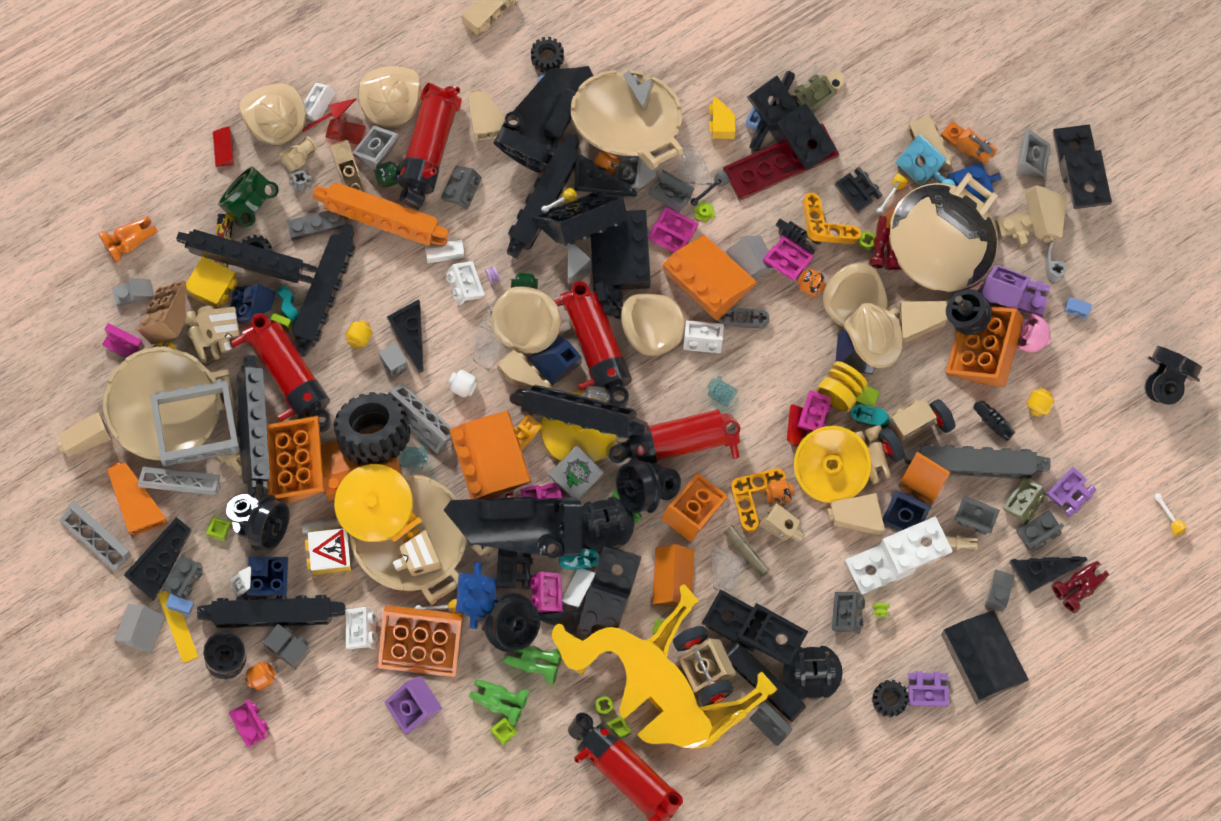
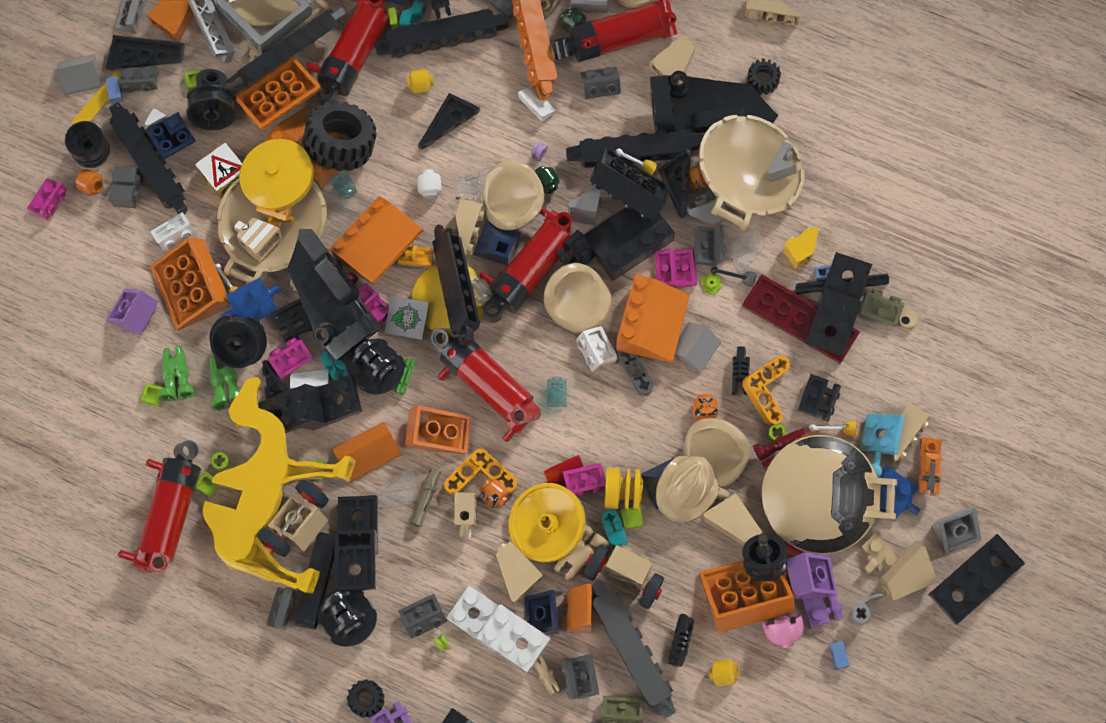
camera: 65 degrees right, 0 degrees up
light grey pin [302,518,342,536] -> none
light grey brick [379,343,408,377] -> none
light grey fence [387,384,452,454] -> none
white bracket [446,261,485,305] -> none
black piece [616,458,681,513] -> none
dark pink slope [763,235,814,281] -> none

